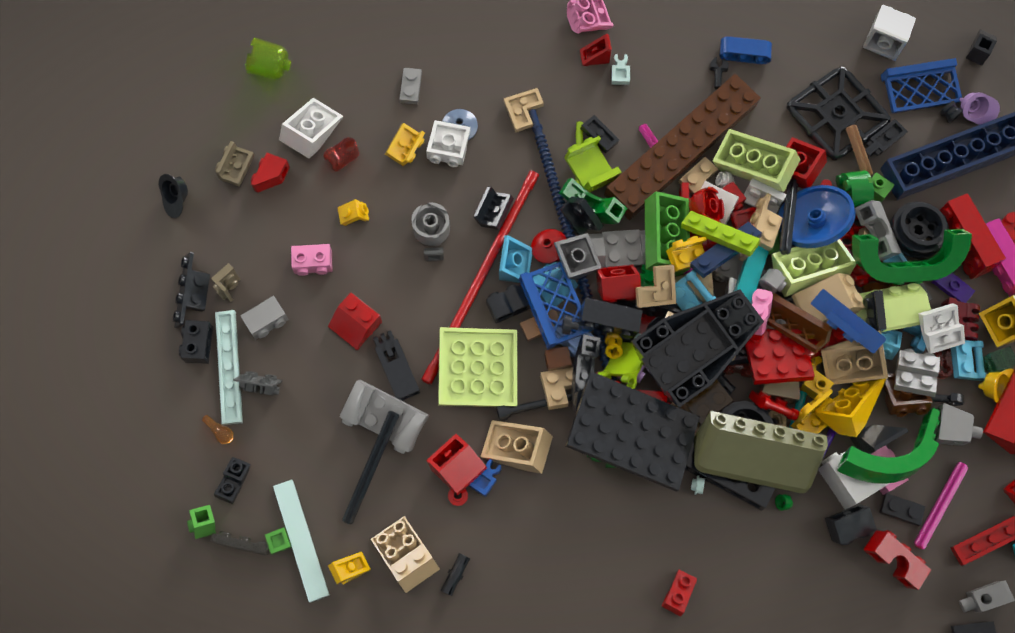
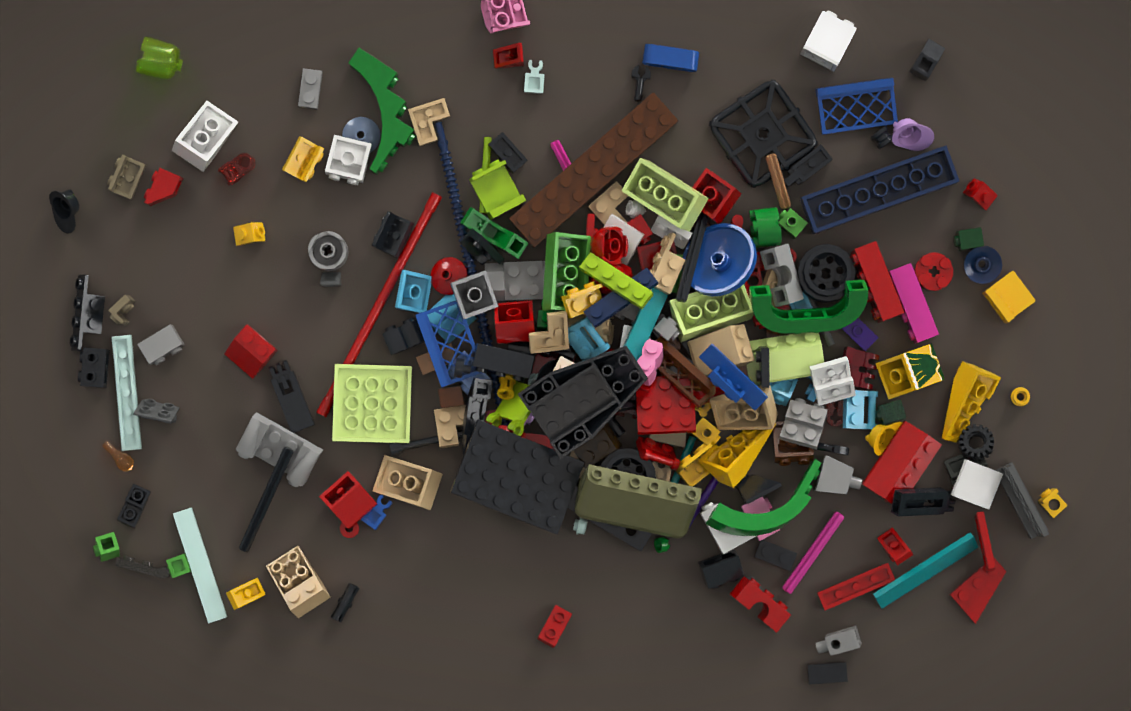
camera: 10 degrees right, 15 degrees up
bright pink brick [291,244,332,276] -> none
none -> green arch [349,48,416,175]

